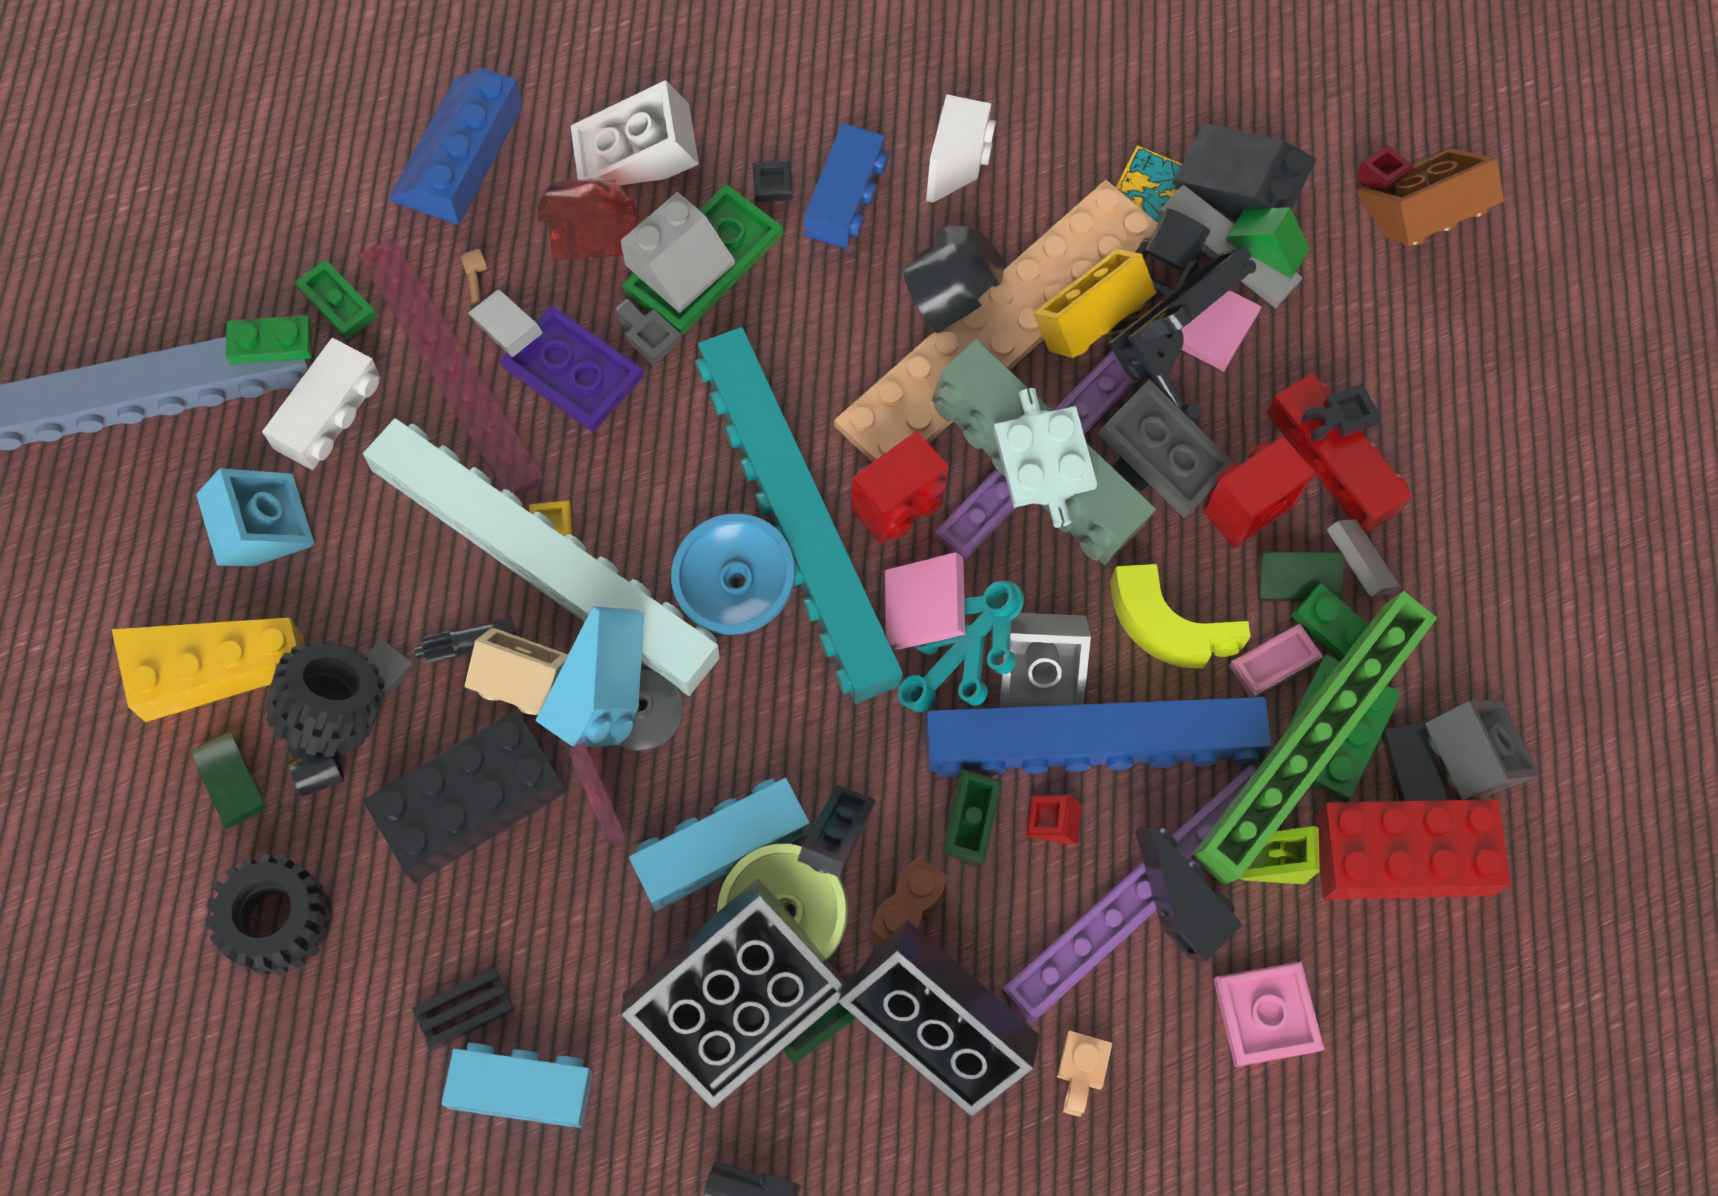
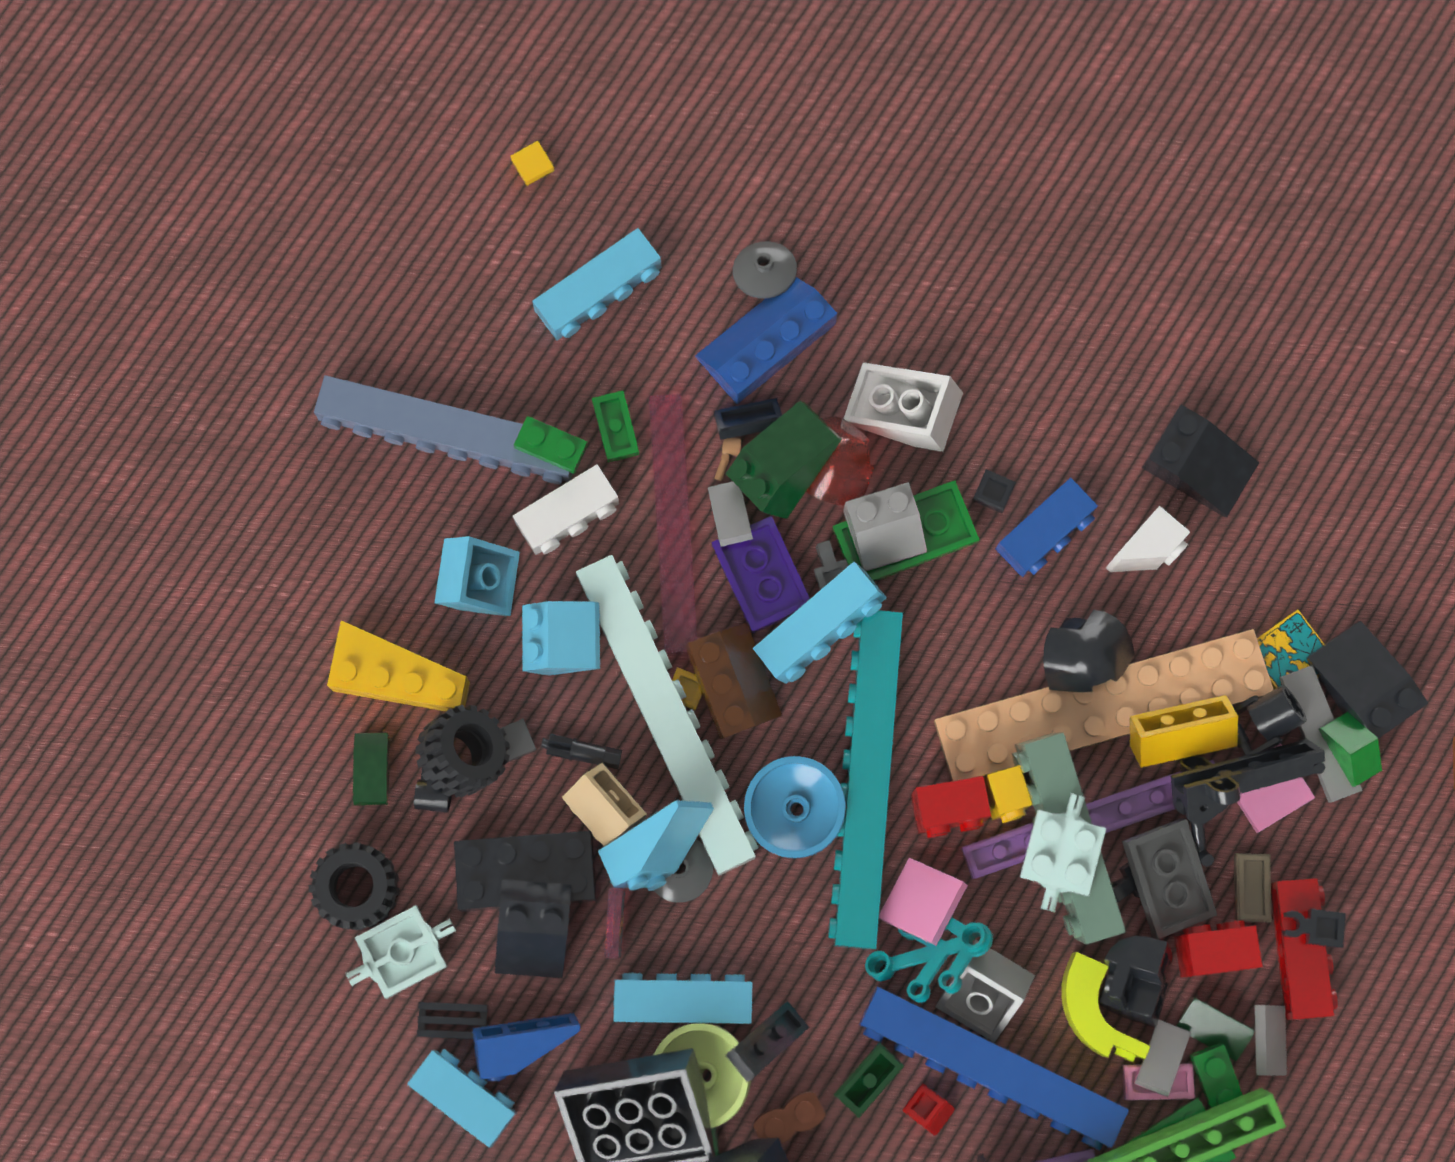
camera: 30 degrees right, 10 degrees up
none -> light aqua plate [346,906,456,999]
none -> blue slope [473,1013,580,1081]
none -> black slope [495,880,571,978]
none -> yellow tile [510,141,554,186]
none -> medium azure slope [522,601,600,676]
none -> medium azure brick [532,228,661,340]
none -> reddish brown slope [685,623,782,739]
none -> black tile [713,398,782,440]
none -> dark green slope [726,401,842,519]
none -> dark grey dish [733,241,797,299]
none -> medium azure brick [753,562,887,684]
none -> yellow brick [984,765,1032,823]
none -> black brick [1099,936,1173,1027]
none -> light grey tile [1135,1020,1191,1097]
none -> black slope [1141,404,1259,518]
none -> dark tan tile [1234,853,1271,923]

